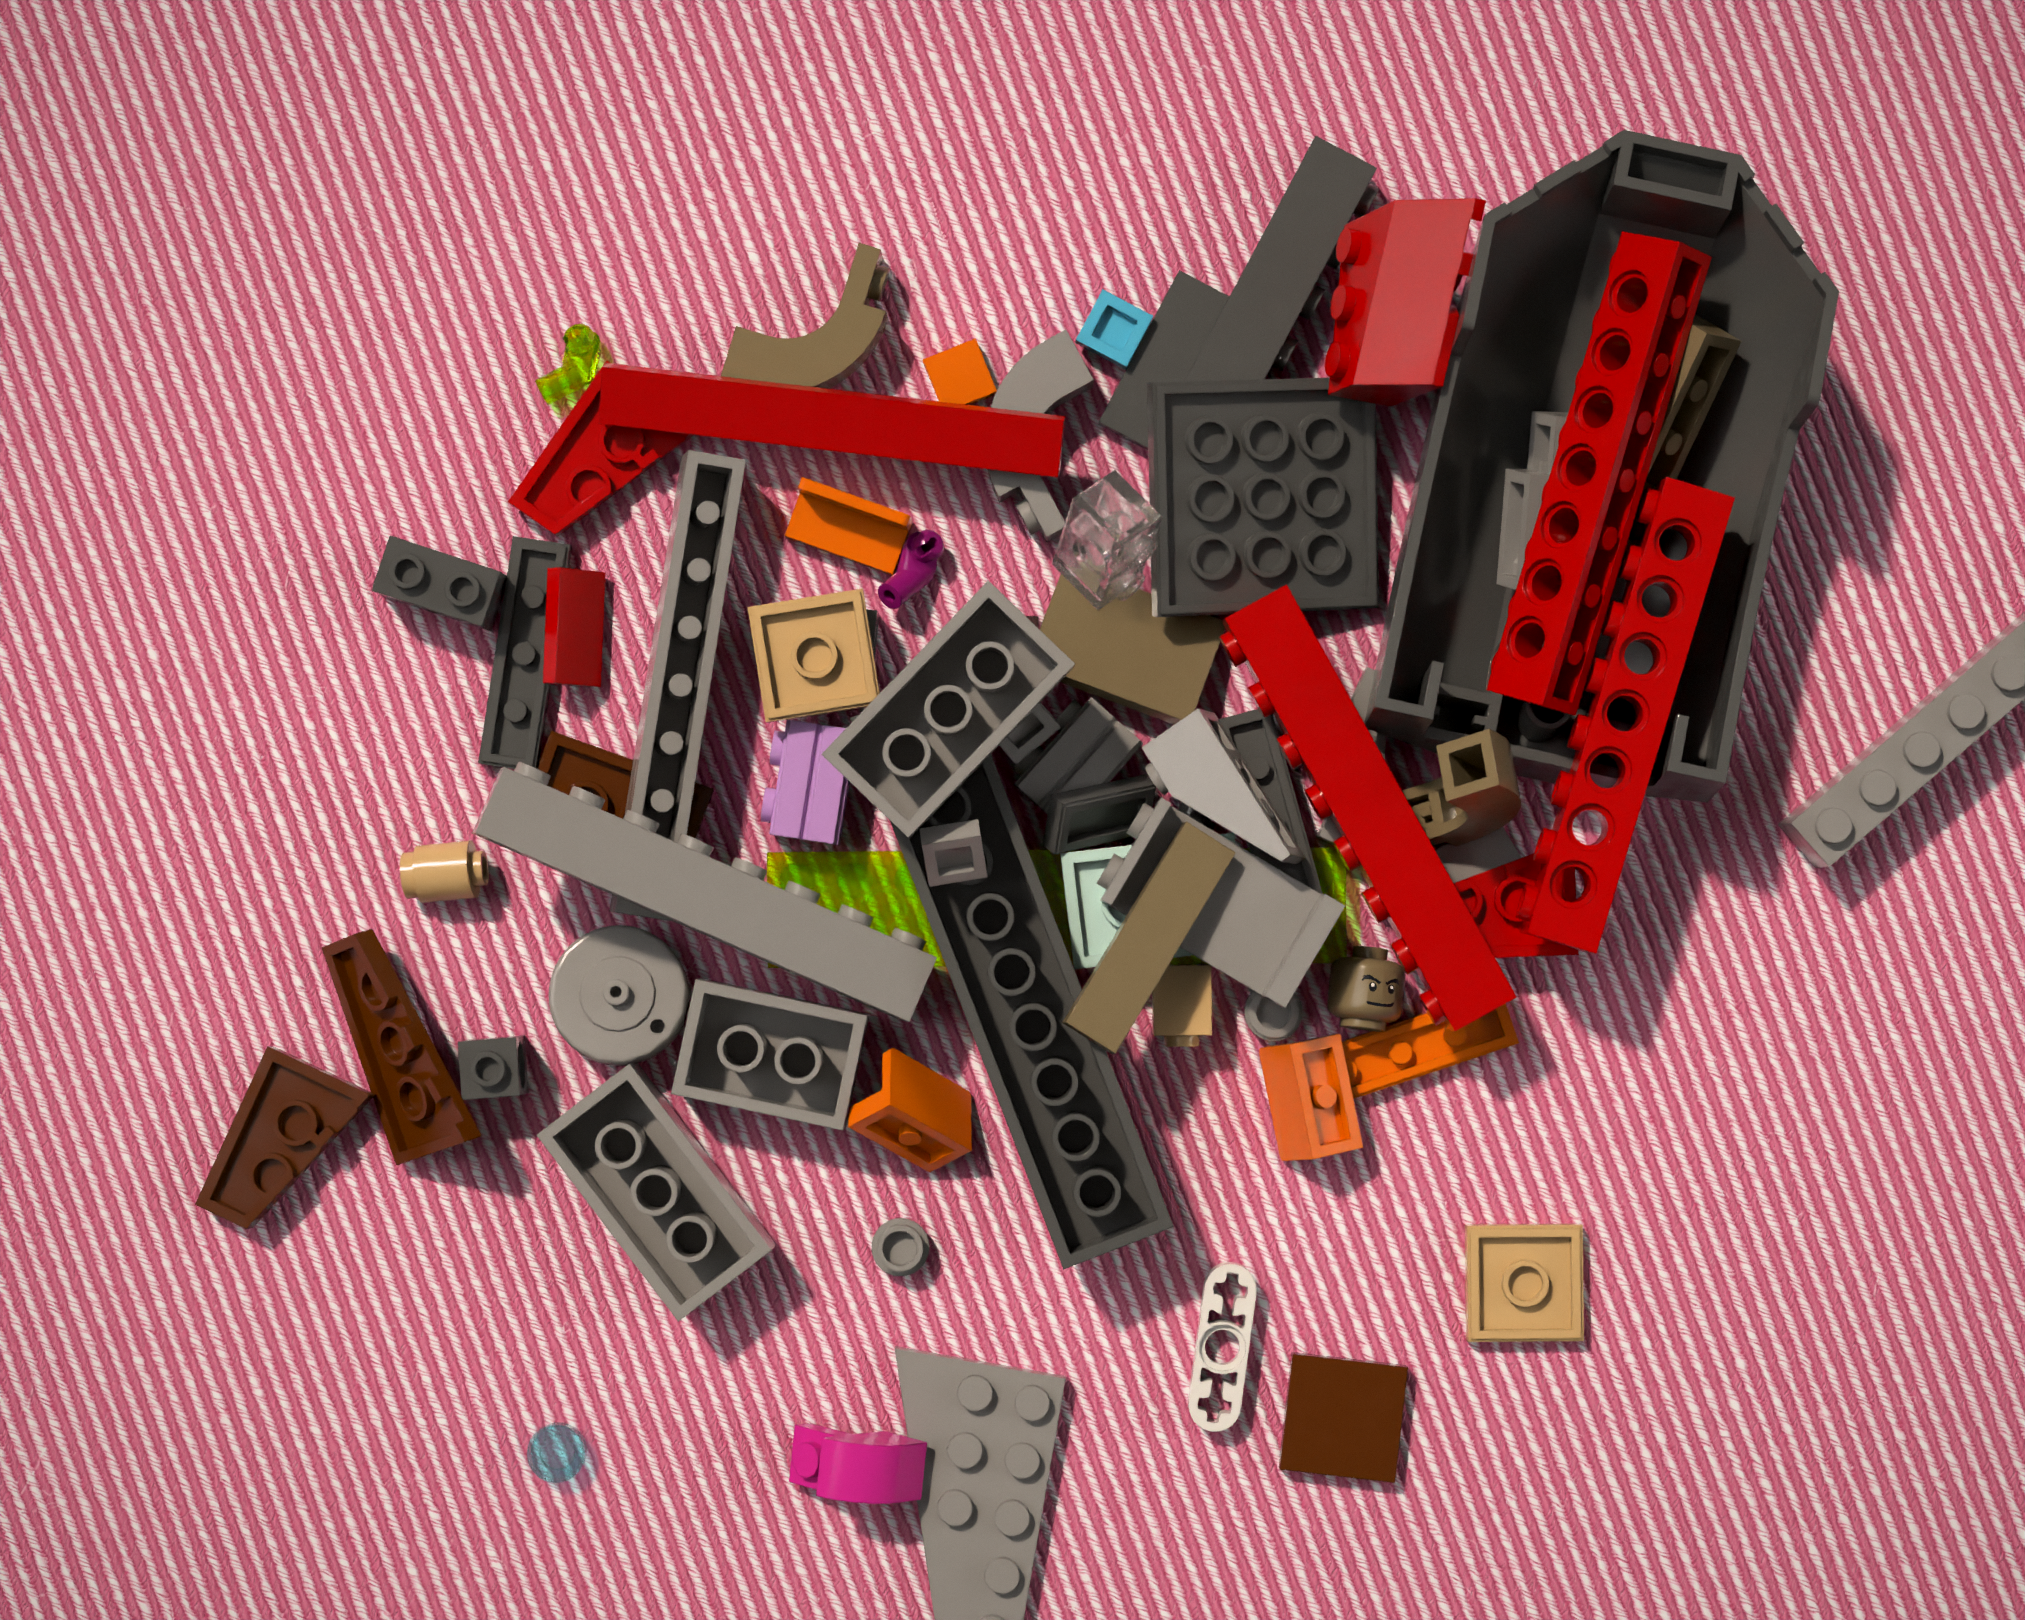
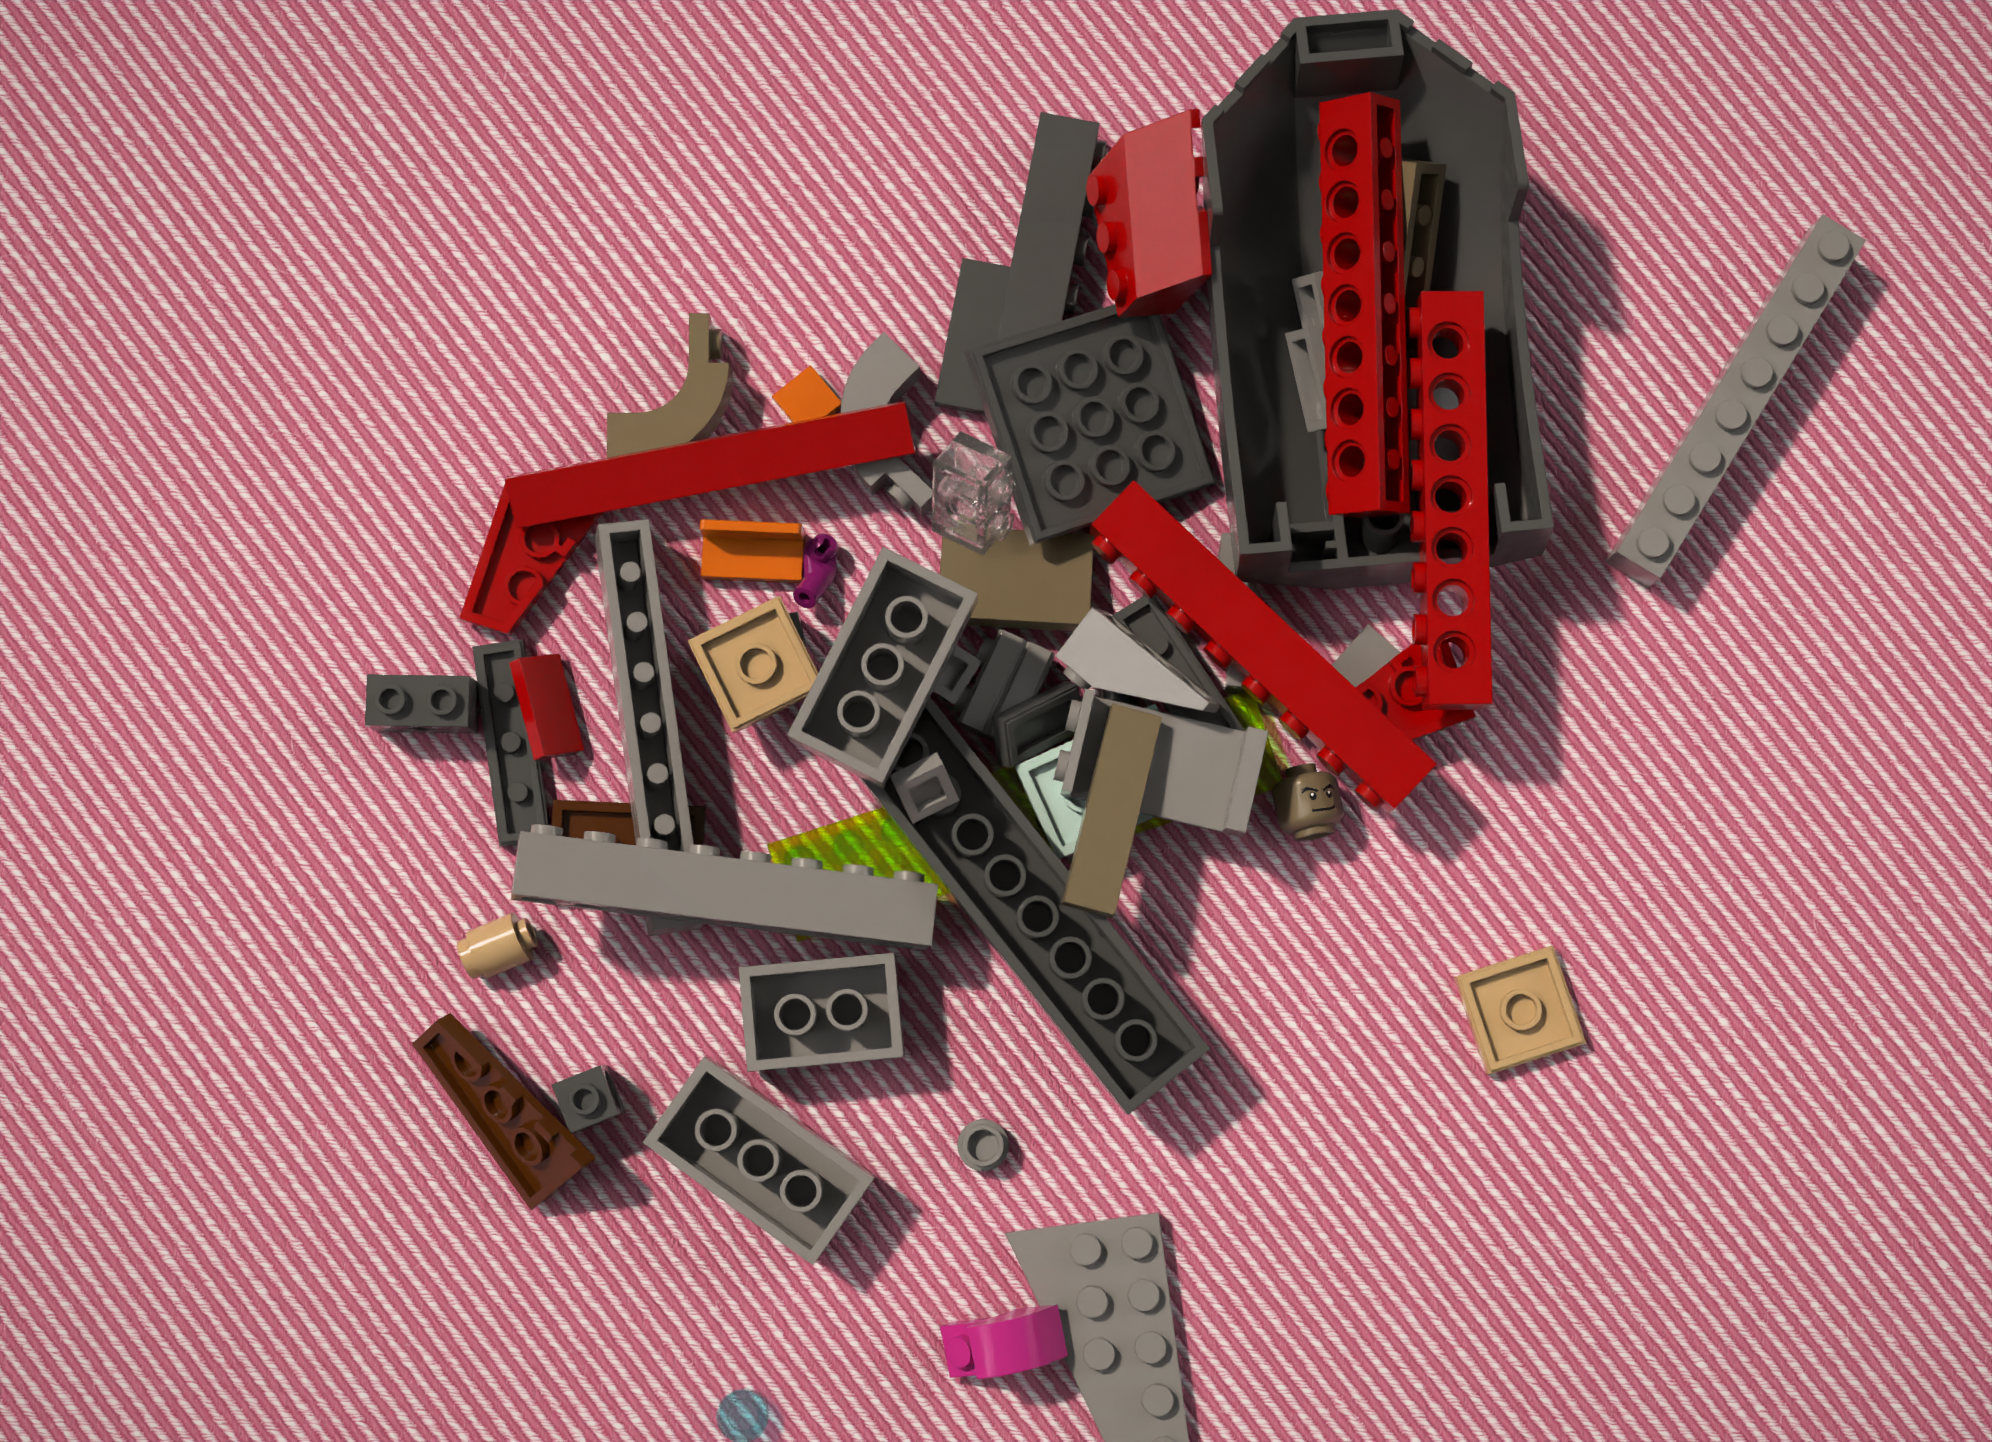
camera: 25 degrees left, 5 degrees down
reddish brown wing [195,1046,376,1229] -> none
clear neon green arm [535,324,602,405] -> none
light grey wheel [549,925,690,1066] -> none
lavender brick [761,720,850,846] -> none
orange panel [848,1048,972,1172] -> none
medium azure plate [1075,289,1153,370] -> none
tan brick [1152,964,1212,1047] -> none
white beam [1188,1262,1257,1432] -> none
light grey tile [1244,991,1303,1041] -> none
orange panel [1259,1034,1363,1161] -> none
reddish brown tile [1278,1352,1408,1483] -> none
orange tile [1342,1004,1519,1099] -> none
dark tan arch [1402,729,1521,847] -> none

